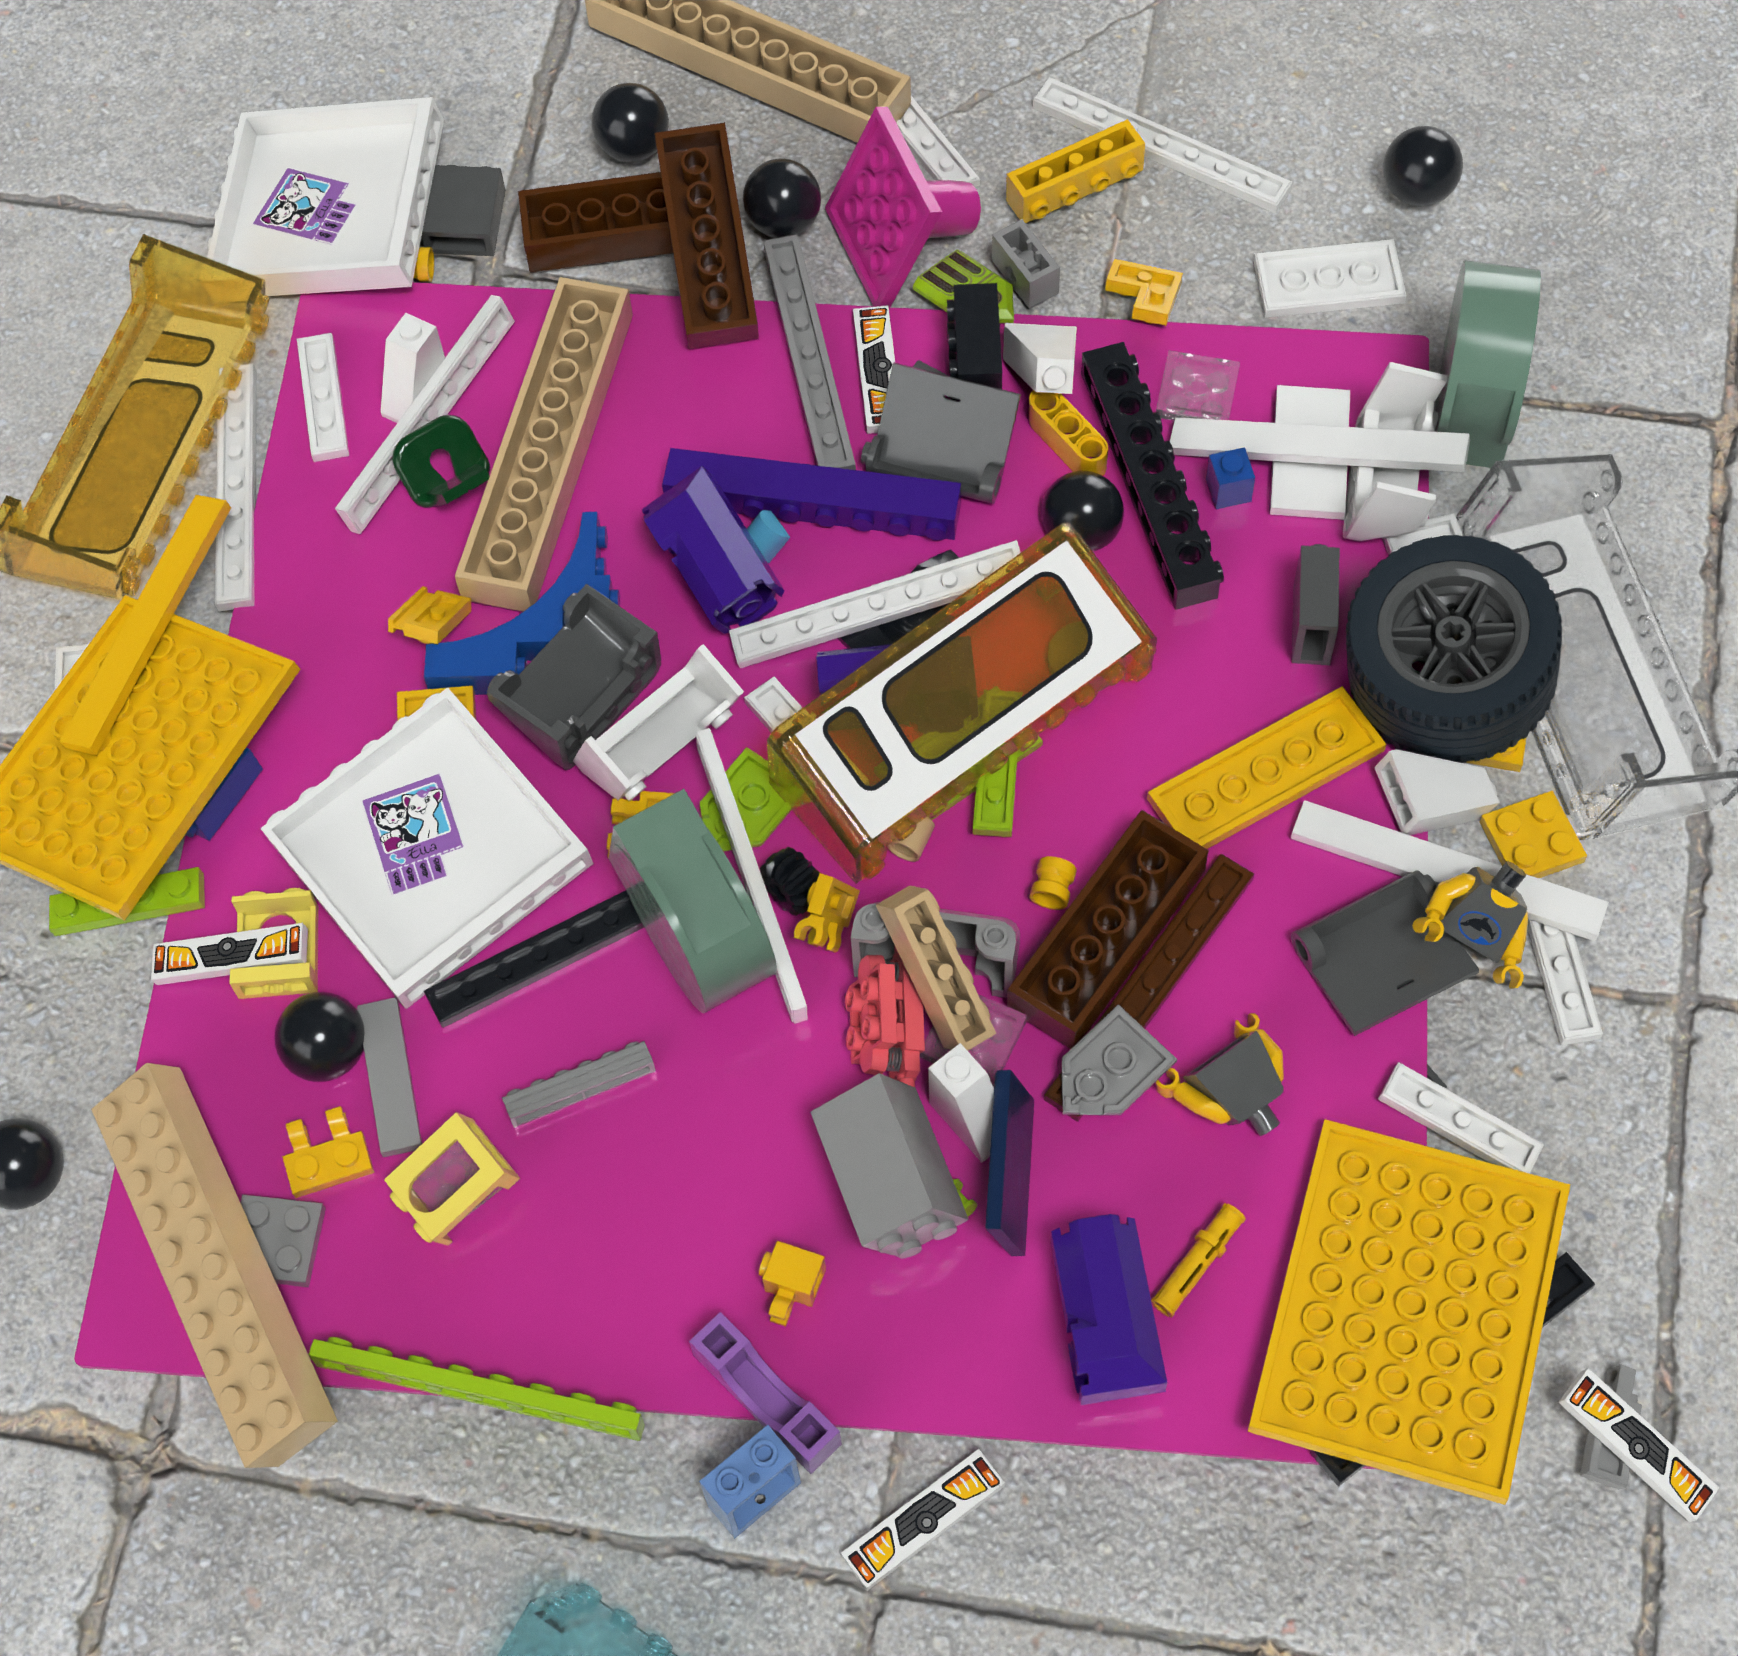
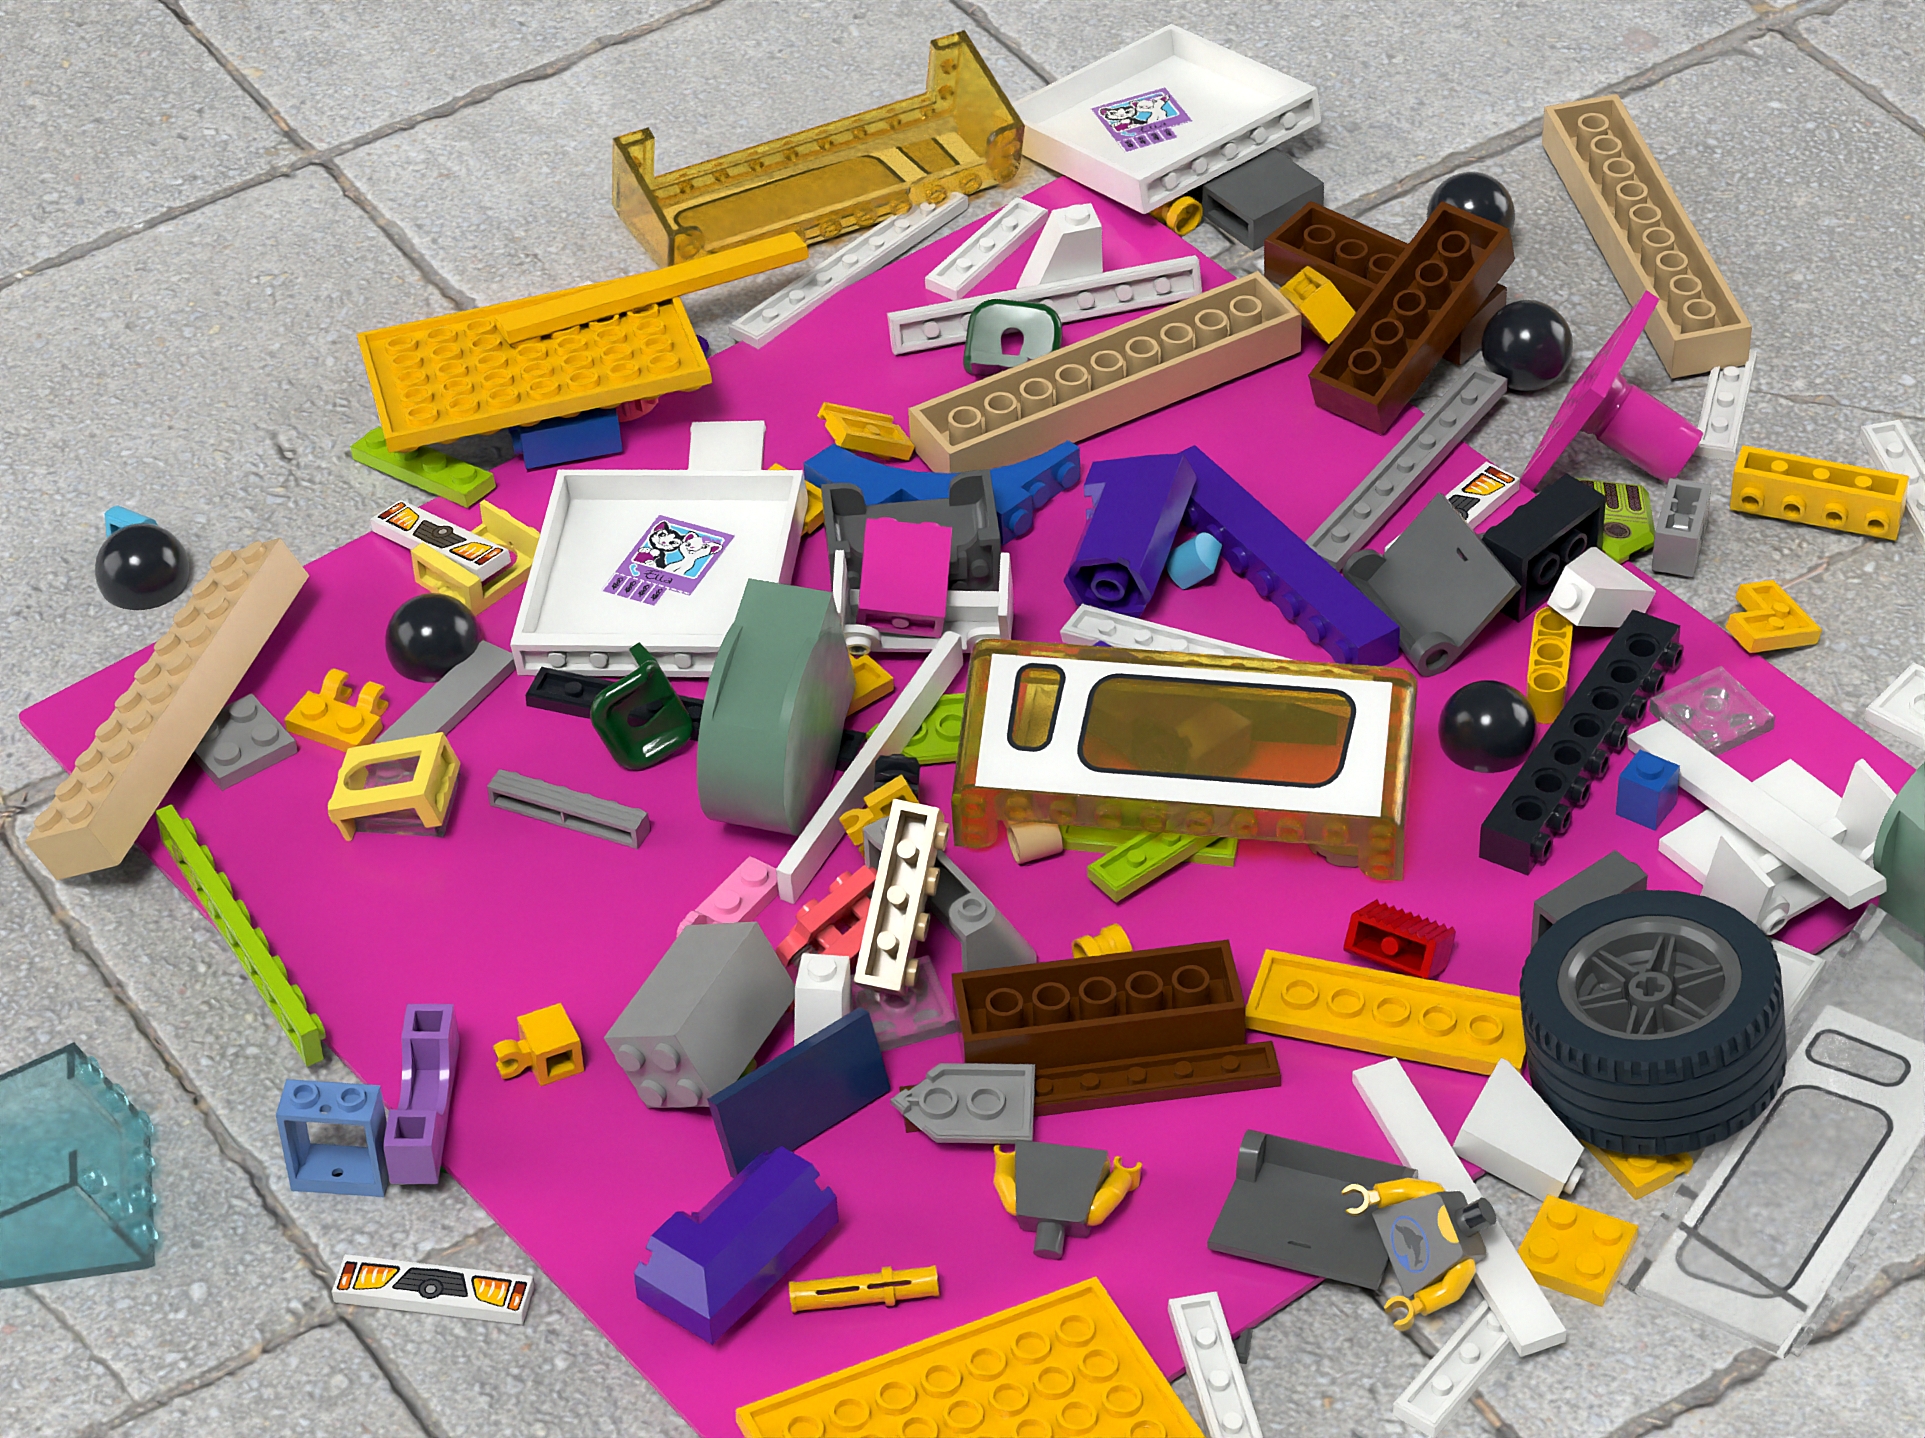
camera: 45 degrees right, 20 degrees down
none -> dark green piece [590,642,693,770]
none -> bright pink hinge [676,856,779,937]
none -> white piece [688,421,766,470]
none -> dark pink panel [856,517,952,638]
none -> yellow brick [1278,266,1356,344]
none -> red brick [1343,899,1456,980]

